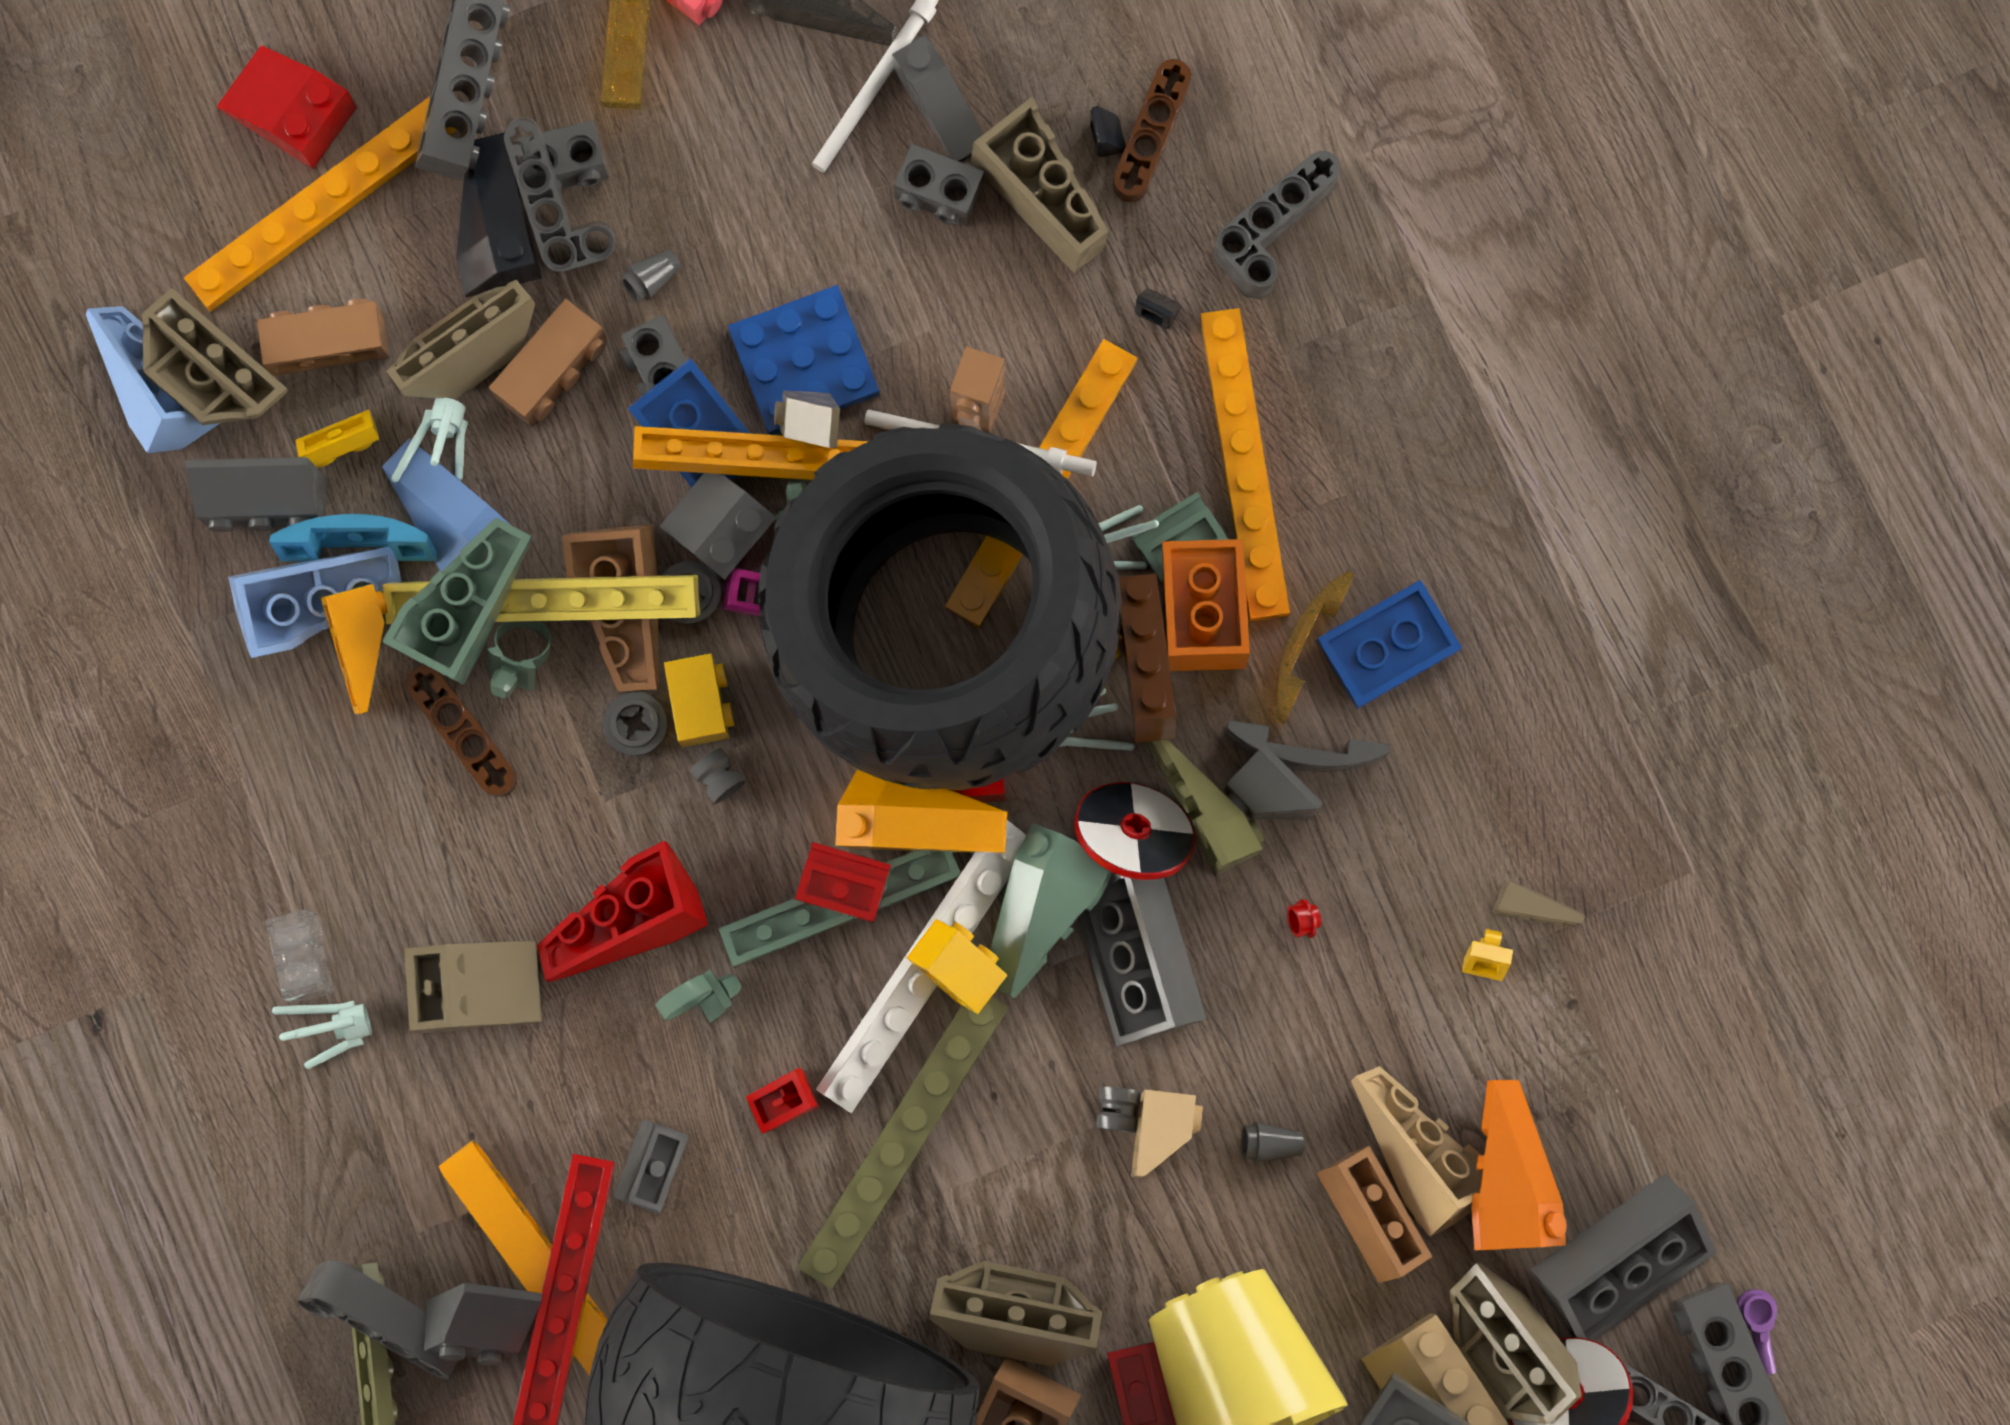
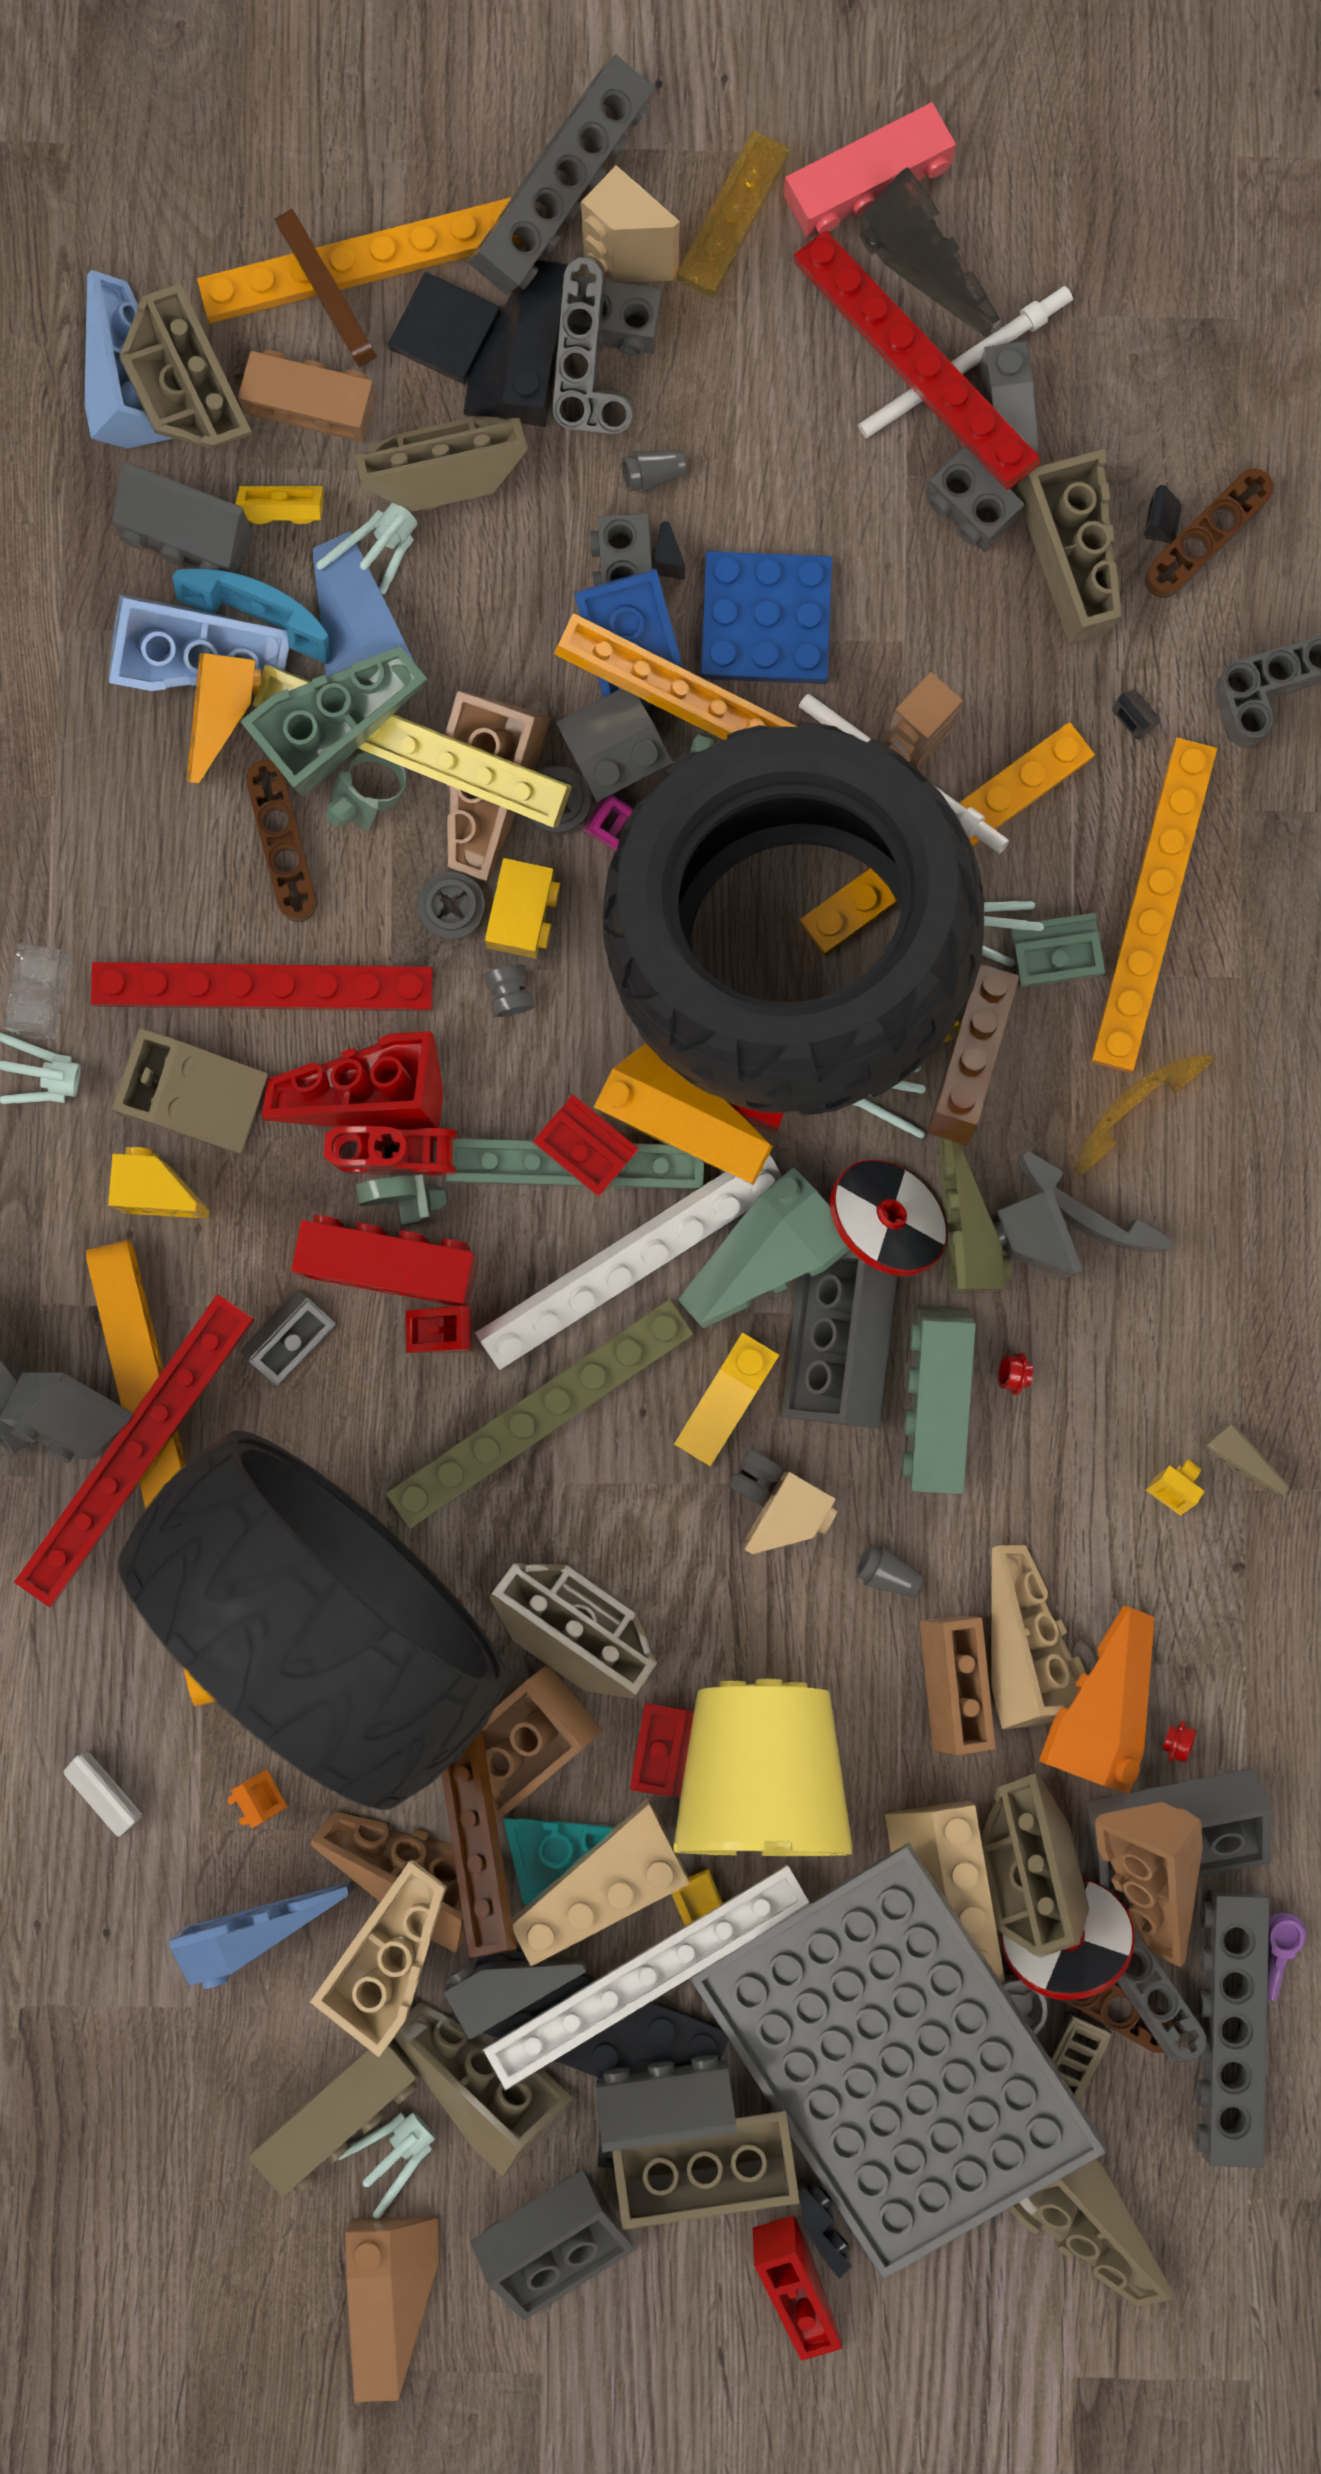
camera: 20 degrees right, 5 degrees up
red slope [216,45,358,169] -> none
medium nougat brick [488,299,607,427] -> none
slope [774,390,840,448] -> none
yellow brick [906,919,1007,1014] -> none
orange slope [1162,539,1250,671] -> none
blue plate [1316,580,1462,709] -> none
none -> red plate [91,962,433,1012]
none -> yellow slope [108,1147,209,1219]
none -> reddish brown beam [274,208,377,368]
none -> red brick [291,1214,478,1306]
none -> red piece [324,1126,457,1176]
none -> black tile [388,271,500,385]
none -> tan slope [581,165,680,283]
none -> black slope [653,521,686,580]
none -> yellow slope [674,1332,779,1467]
none -> red plate [793,231,1040,490]
none -> sand green wedge [901,1305,976,1494]
none -> medium nougat wedge [1095,1802,1203,1967]
none -> red plate [1162,1721,1197,1763]

